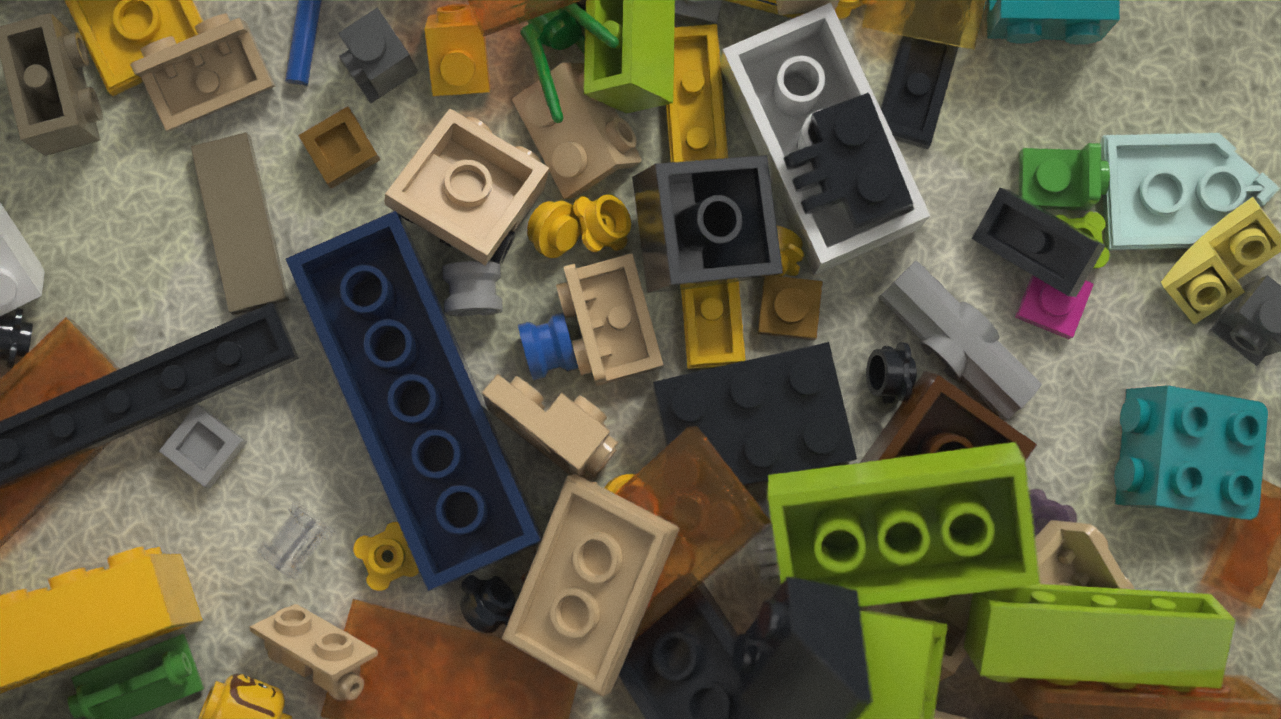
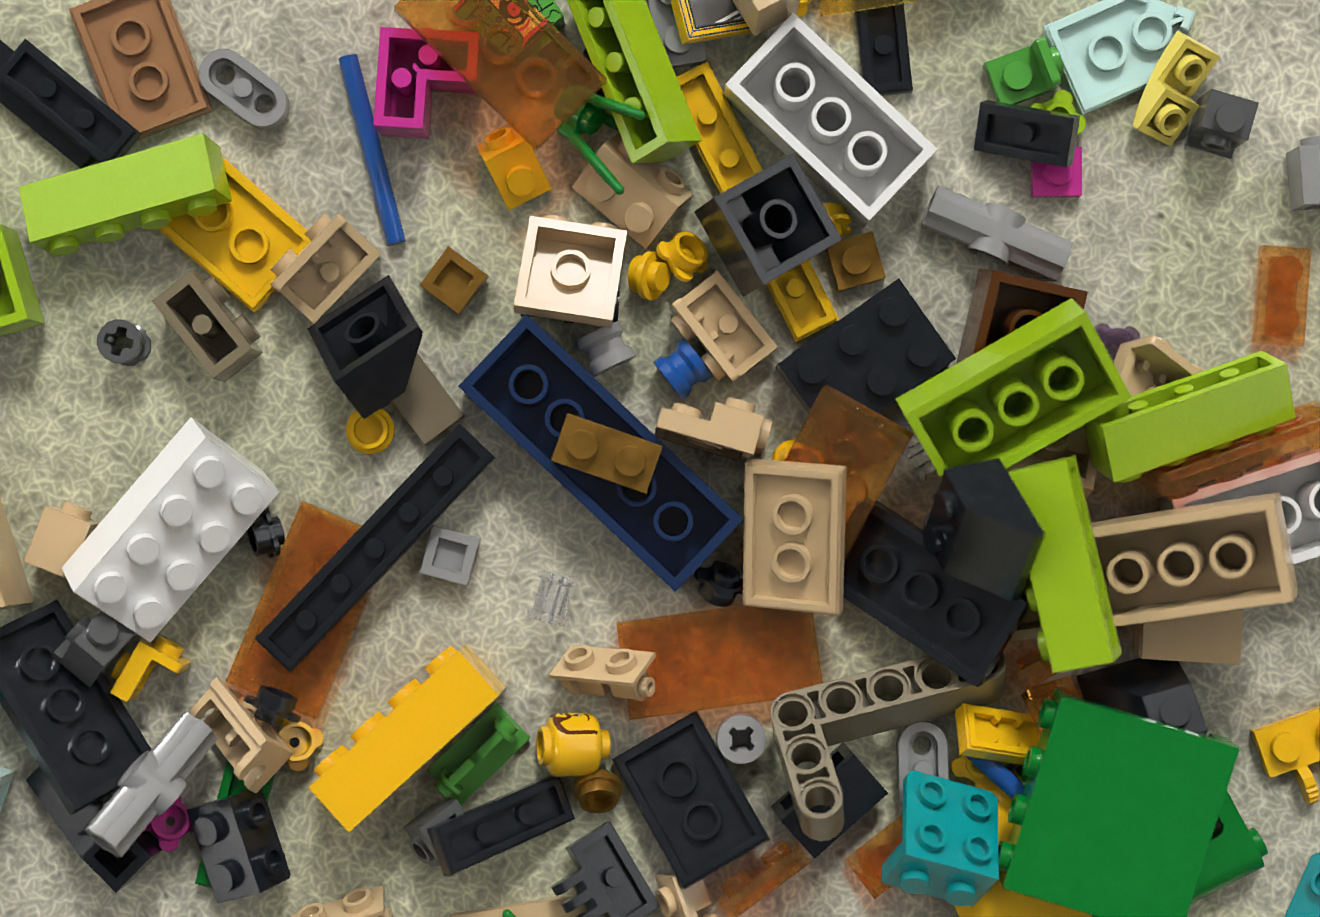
camera: 25 degrees left, 5 degrees up
dark grey brick [338,7,418,103] -> none
yellow plate [353,522,420,591] -> none
black hinge [783,92,914,229] -> none
black plate [866,342,917,404] -> none
teal bracket [1114,385,1268,520] -> none
none -> black slope [307,275,423,419]
none -> yellow plate [346,409,395,454]
none -> pearl gold plate [551,413,663,494]

